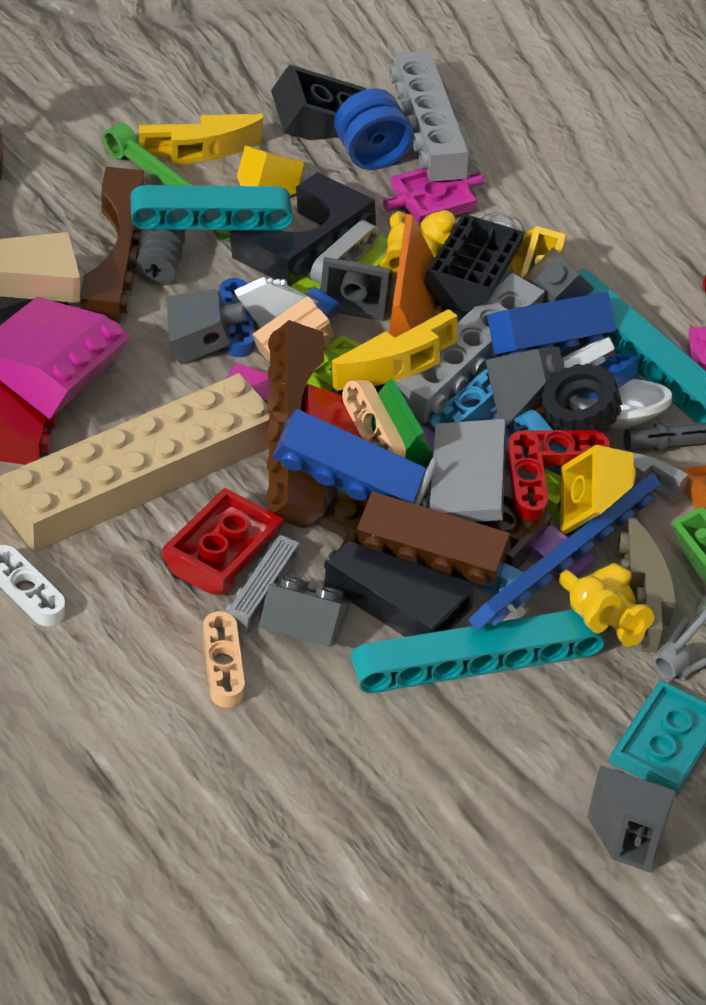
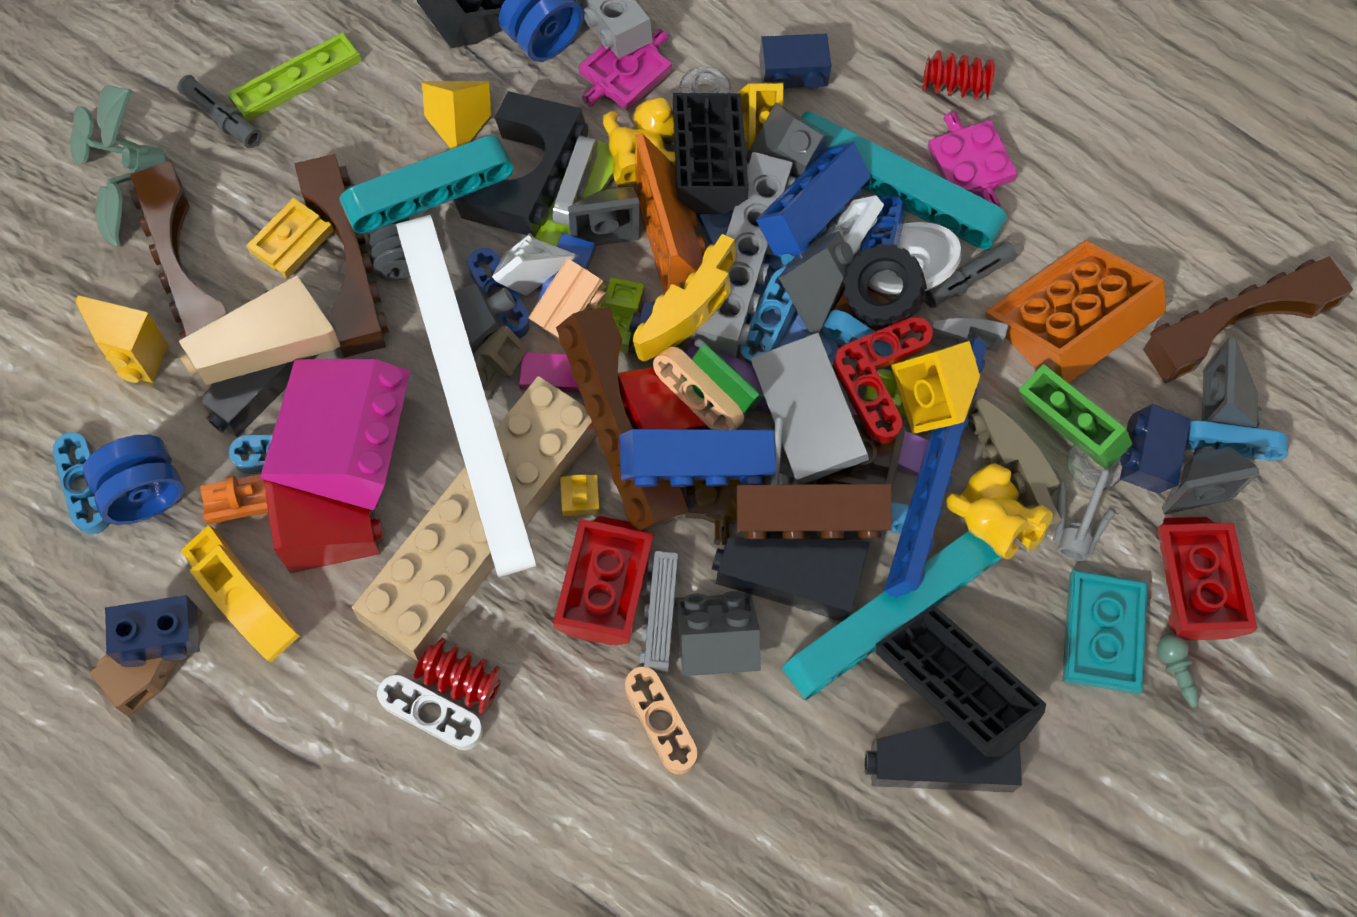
camera: 20 degrees left, 20 degrees up
bright green piece [103,122,231,241] -> none
yellow slope [138,114,263,165] -> none
dark grey slope [587,765,676,872] -> none
none -> dark grey pin [177,75,262,148]
none -> lime tile [227,32,362,121]
none -> yellow plate [246,198,334,279]
none -> white beam [396,215,536,578]
none -> red piece [413,637,501,715]
none -> dark tan slope [473,326,528,400]
none -> yellow tile [560,474,599,516]
none -> dark blue brick [759,33,832,90]
none -> black slope [864,721,1022,793]
none -> black piece [875,605,1046,757]

